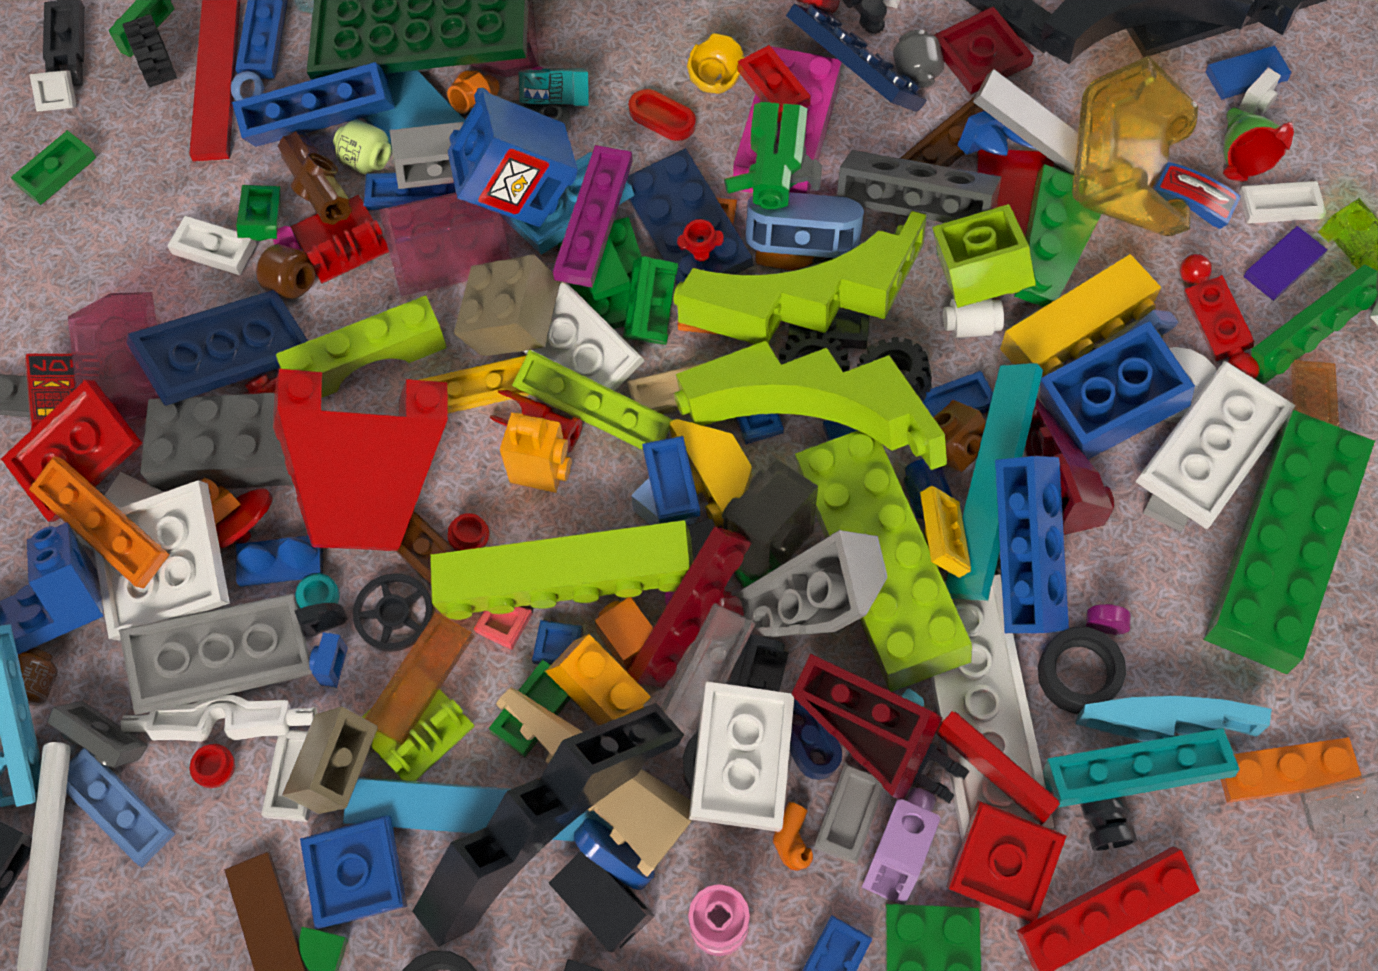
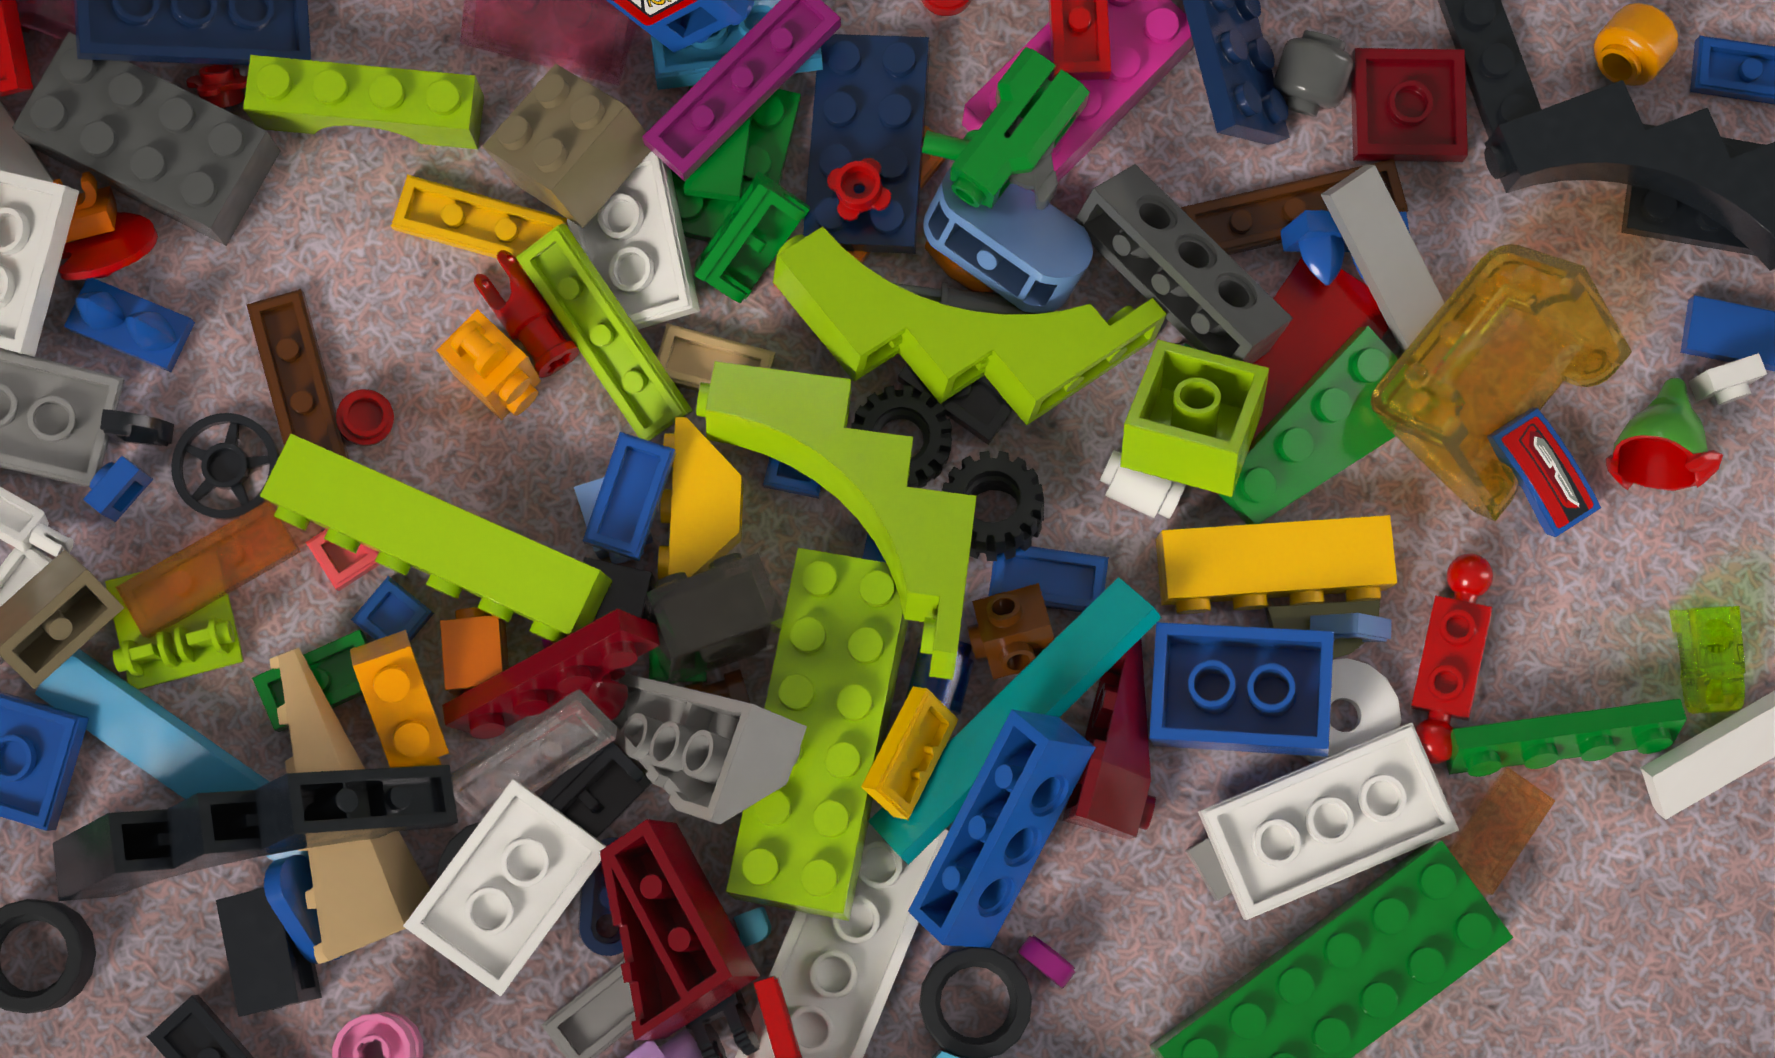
camera: 20 degrees right, 15 degrees up
red wedge [273,369,448,551] -> none
teal tile [295,573,340,611] -> none
orange arm [773,802,813,871] -> none
white tile [1239,181,1326,224] -> none
dark purple tile [1243,226,1328,301] -> none

